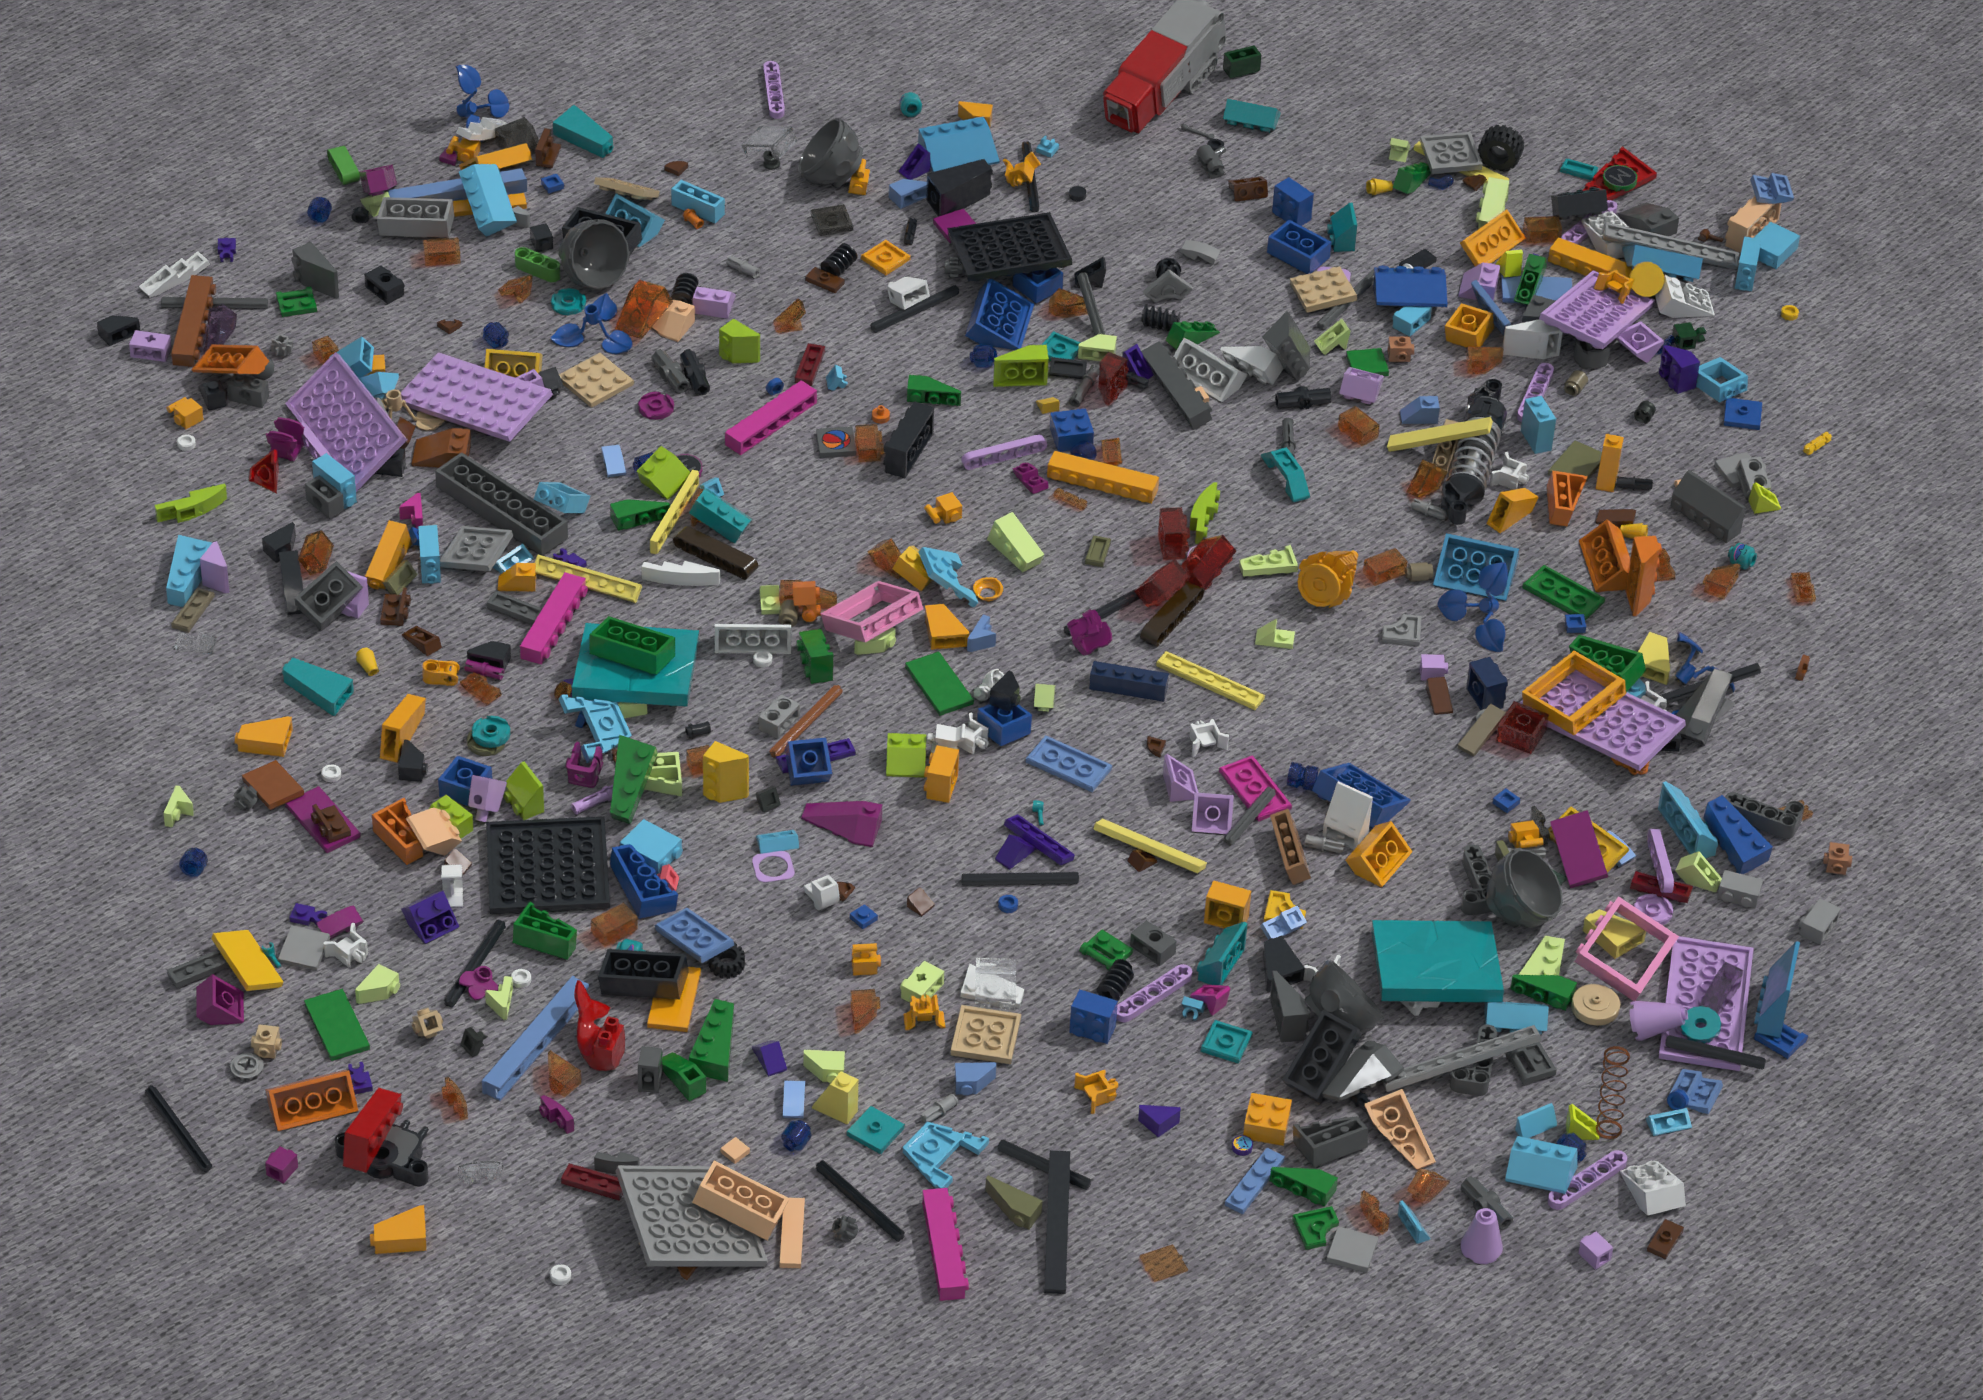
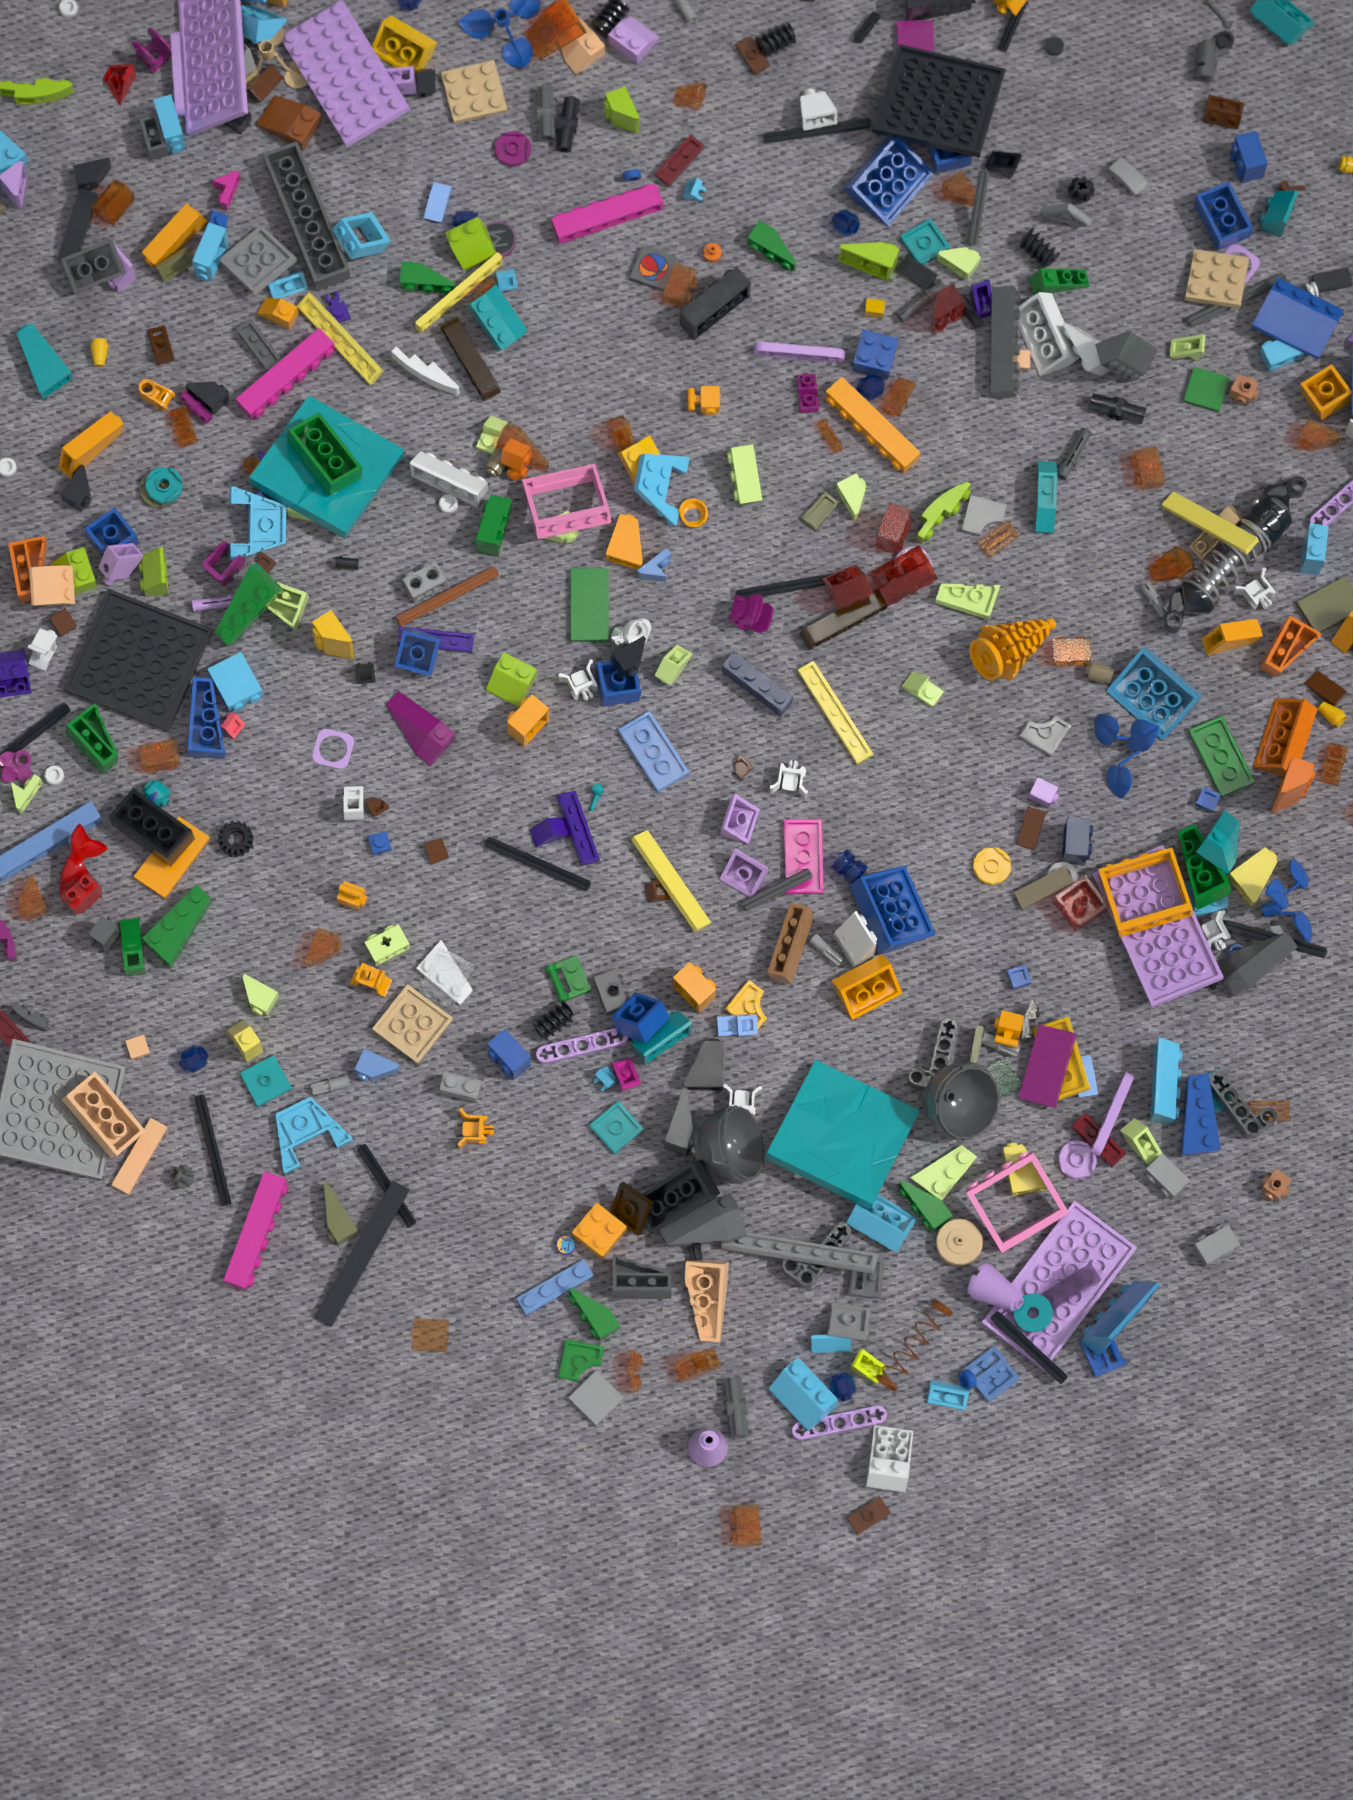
camera: 25 degrees right, 30 degrees up
reddish brown bracket [380,588,411,626] -> none
medium blue tile [655,908,734,963] -> none
clear orange brick [686,745,710,775] -> none
dark purple slope [752,1040,787,1077] -> none
medium azure slope [756,830,799,854] -> none
light blue slope [783,1081,805,1119] -> none
light orange tile [861,240,911,275] -> none
white piece [926,724,966,753] -> none
blue tile [998,895,1018,913] -> none
dark purple slope [1138,1105,1181,1137] -> none
lavender slope [1339,367,1384,404] -> none
medium azure slope [1398,1200,1431,1244] -> none
medium blue slope [1400,396,1440,424] -> none
lavender brick [1578,1232,1613,1270] -> none
none -> light grey brick [439,1071,482,1103]
none -> dark brown tile [610,1182,653,1236]
none -> blue brick [611,992,670,1043]
none -> clear orange brick [731,1504,761,1548]
none -> light grey tile [828,1303,870,1340]
none -> yellowish green slope [836,473,866,520]
none -> light grey tile [961,495,1007,536]
none -> yellow tile [973,847,1011,885]
none -> clear orange tile [979,520,1020,558]
none -> teal wedge [1196,810,1240,874]

